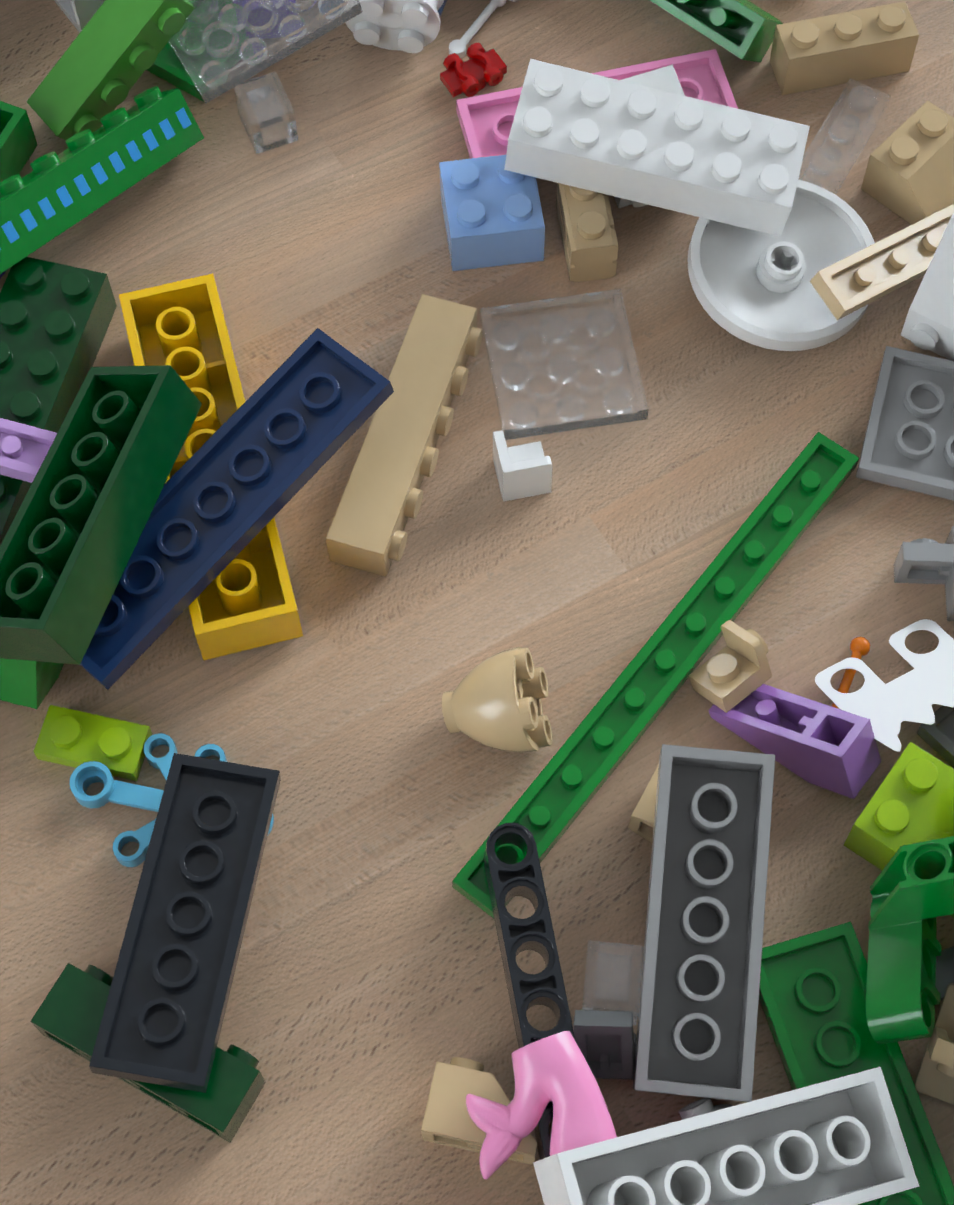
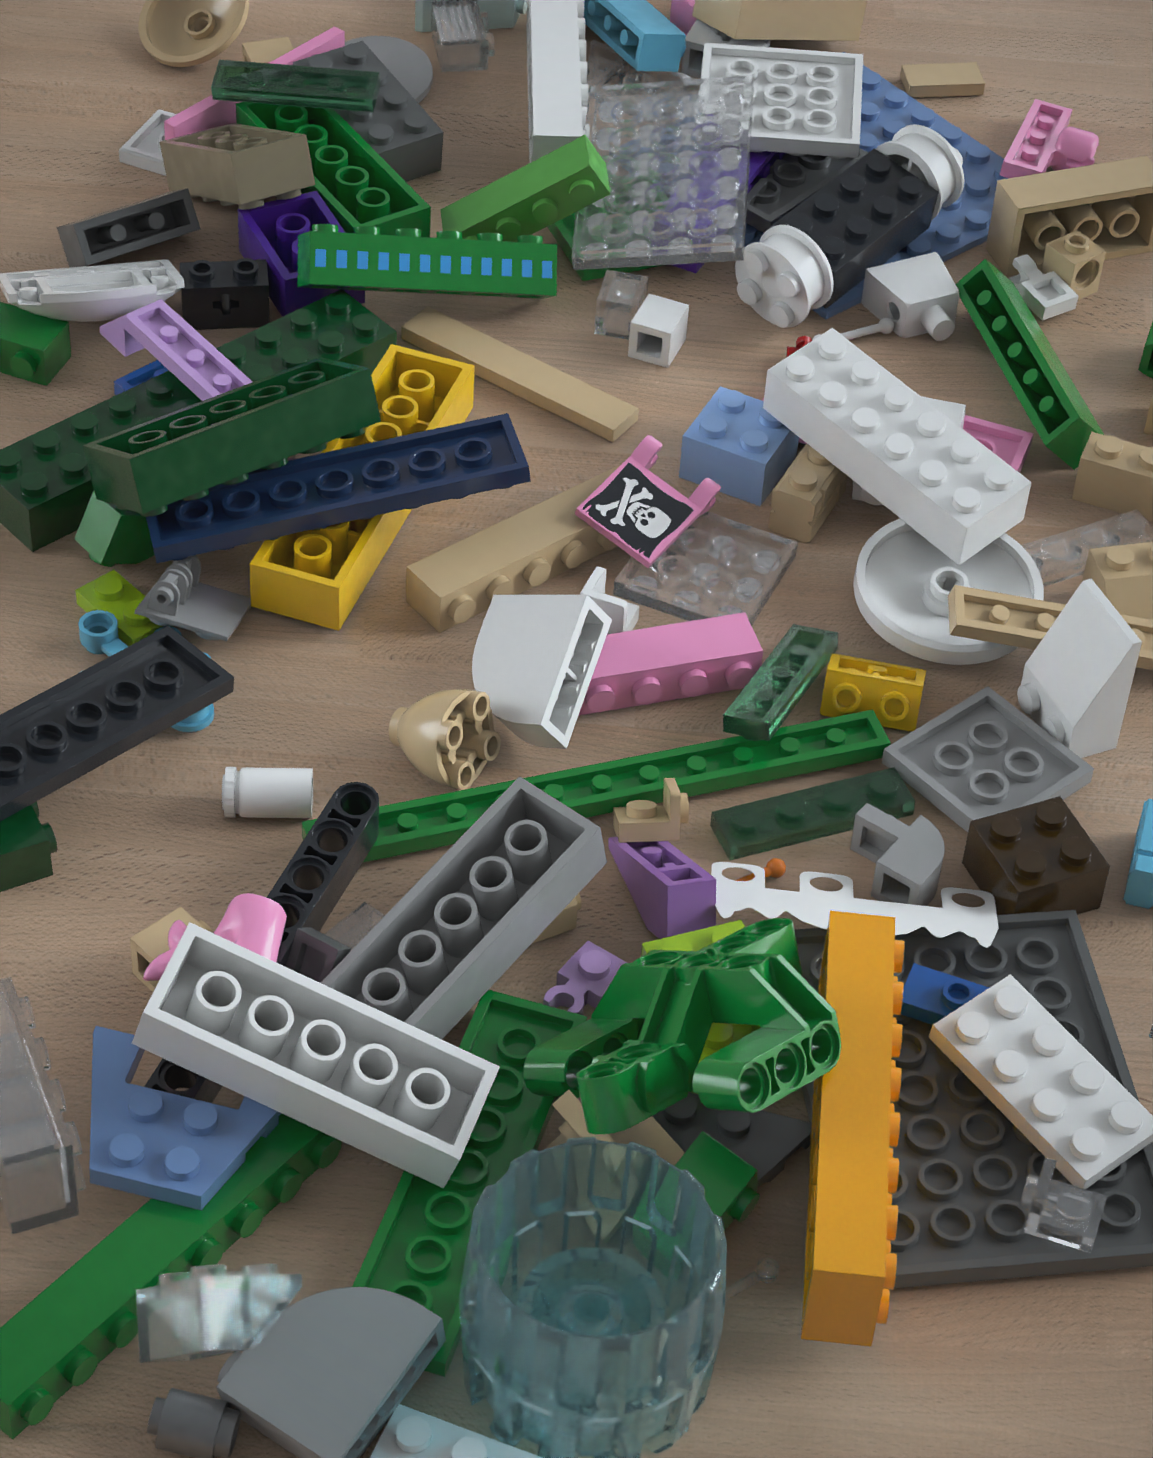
camera: 30 degrees right, 20 degrees down
none -> light grey hinge [135,555,251,641]
none -> white piece [222,767,313,818]
none -> tan tile [401,306,639,442]
none -> white brick [472,595,612,749]
none -> lavender plate [543,941,627,1015]
none -> flag [575,435,721,568]
none -> bright pink brick [578,612,763,716]
none -> white brick [628,294,689,368]
none -> clear green plate [710,767,916,861]
none -> clear green plate [723,624,838,741]
none -> yellow bracket [820,653,927,731]

